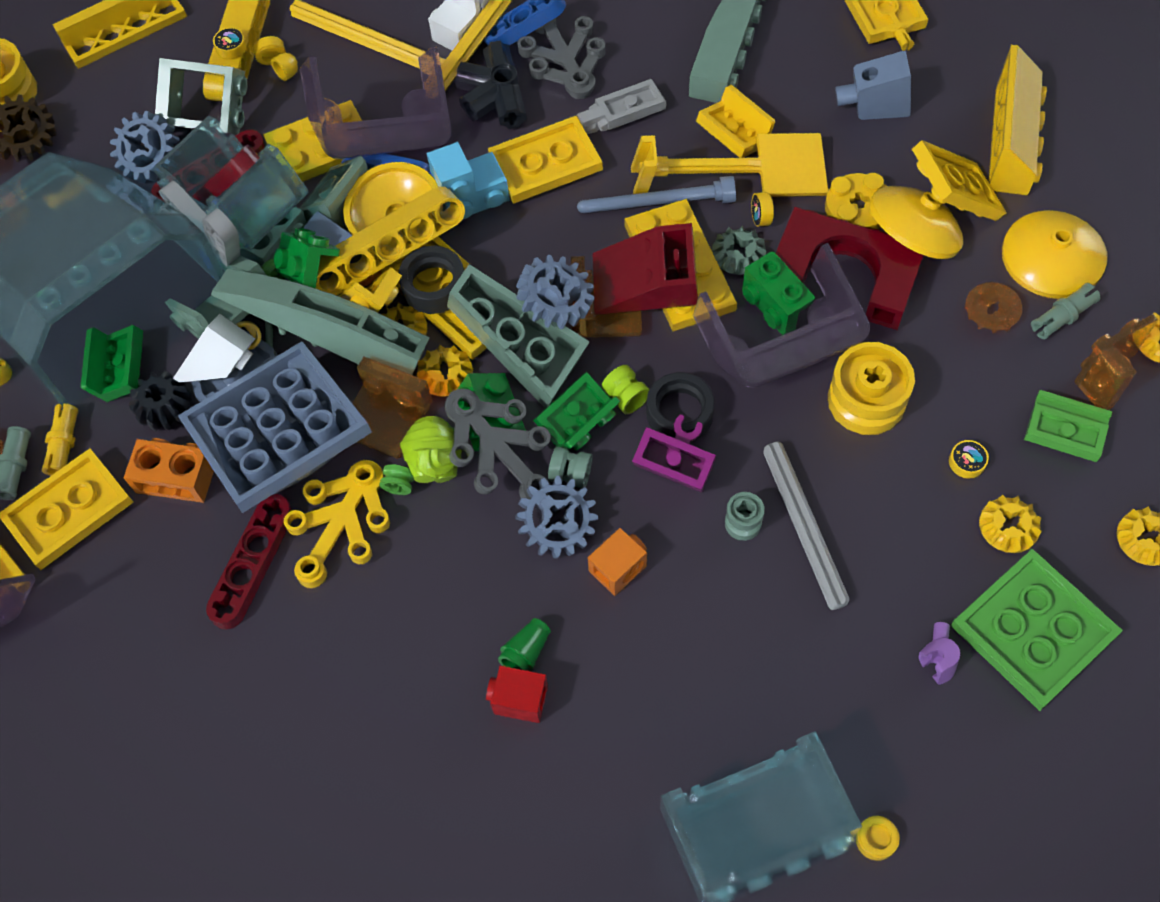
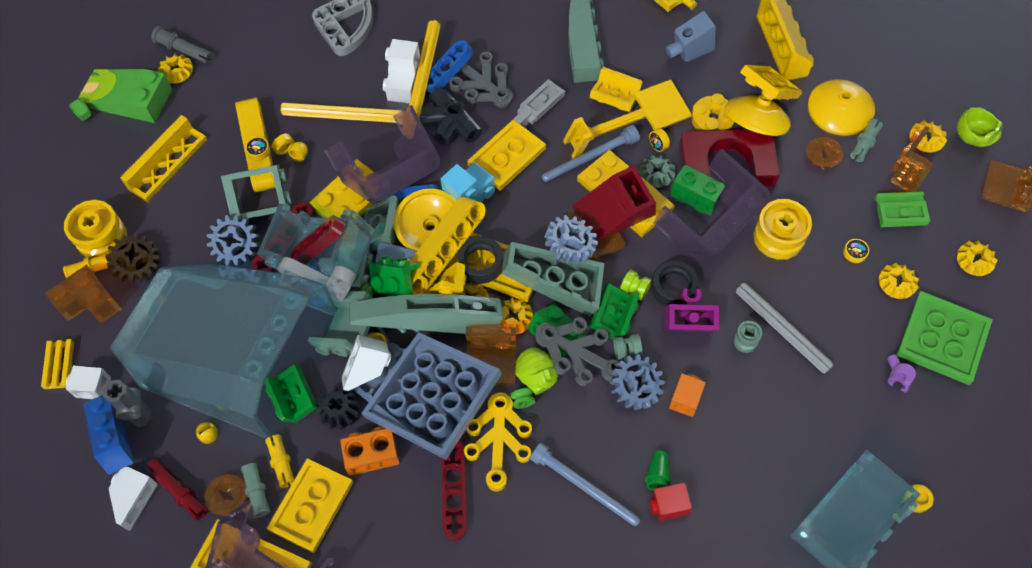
camera: 25 degrees left, 0 degrees up
none -> sand blue piece [530,442,640,526]

